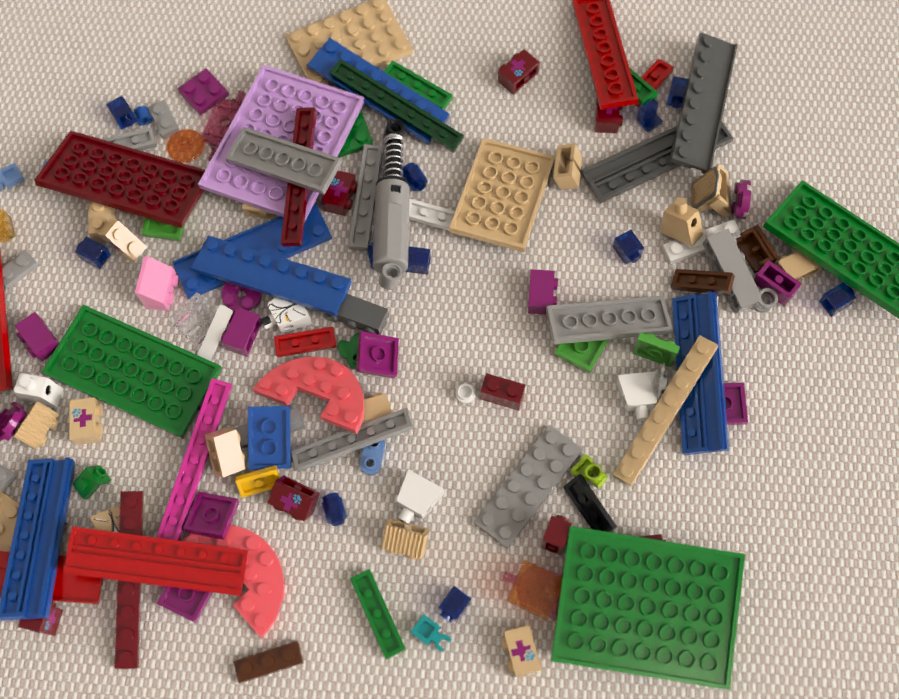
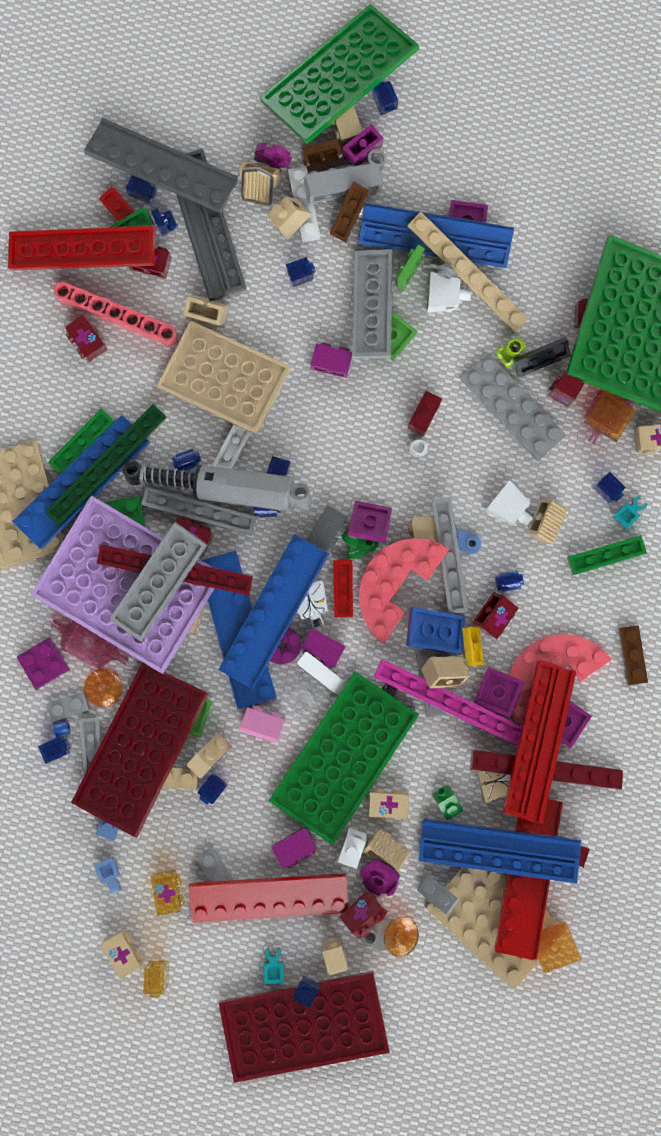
camera: 85 degrees left, 15 degrees up
none -> coral beam [54,282,177,346]

